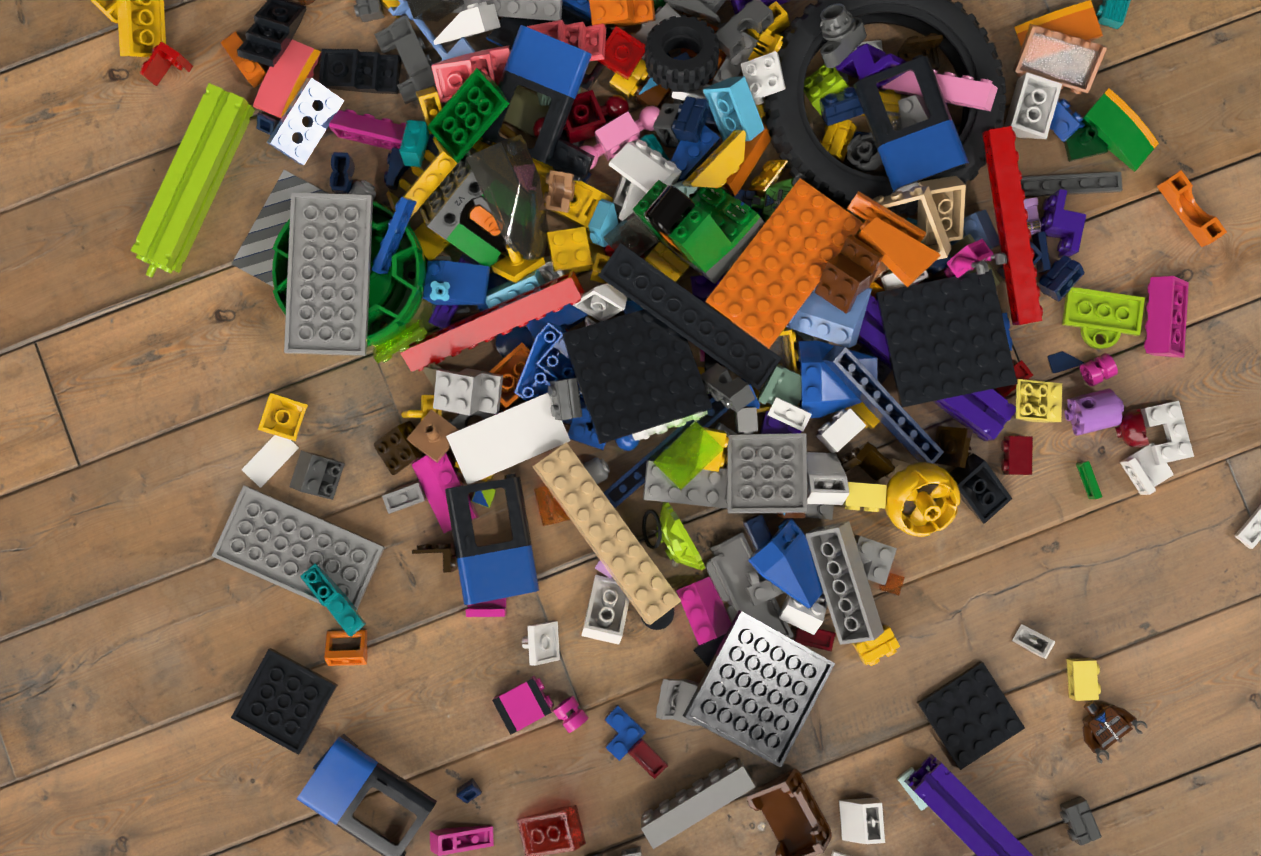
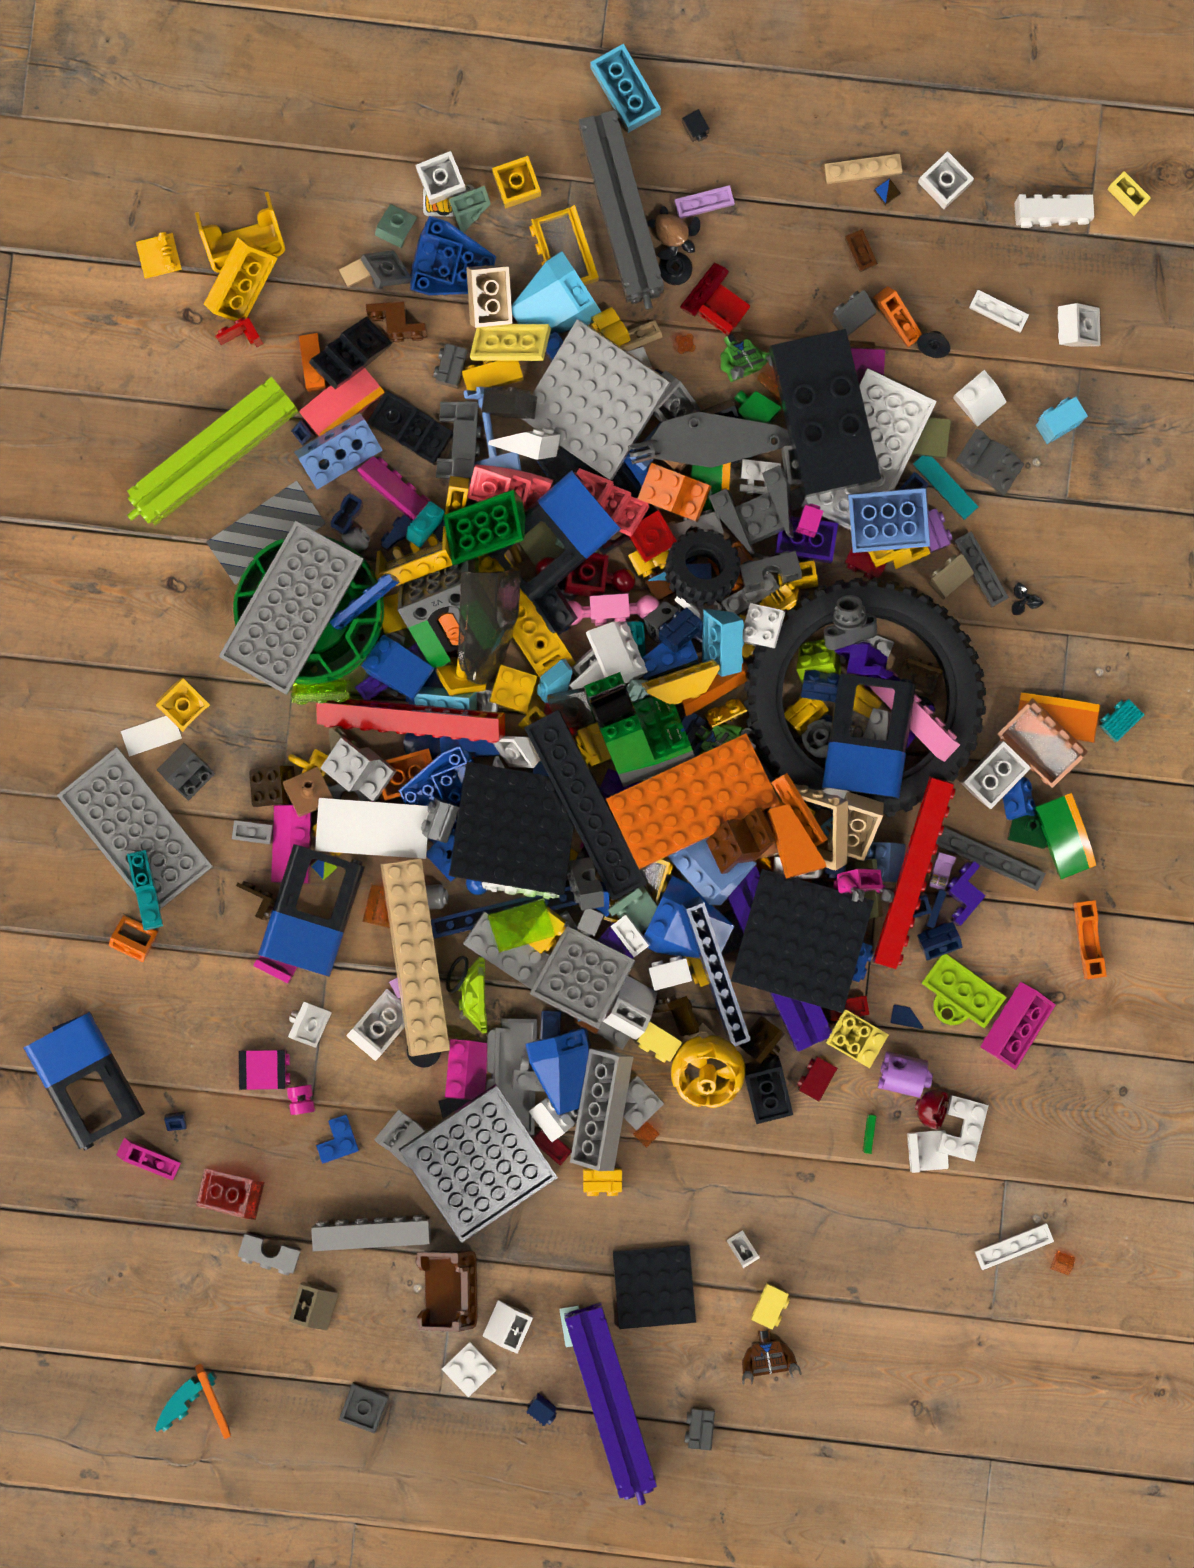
camera: 25 degrees right, 0 degrees up
black plate [231,648,338,755] -> none
medium azure plate [430,281,450,301] -> none
medium nougat cylinder [544,170,575,213] -> none
dark red tile [628,738,668,779] -> none
dark pink wheel [1080,353,1118,387] -> none
none -> yellow hinge [136,232,182,279]

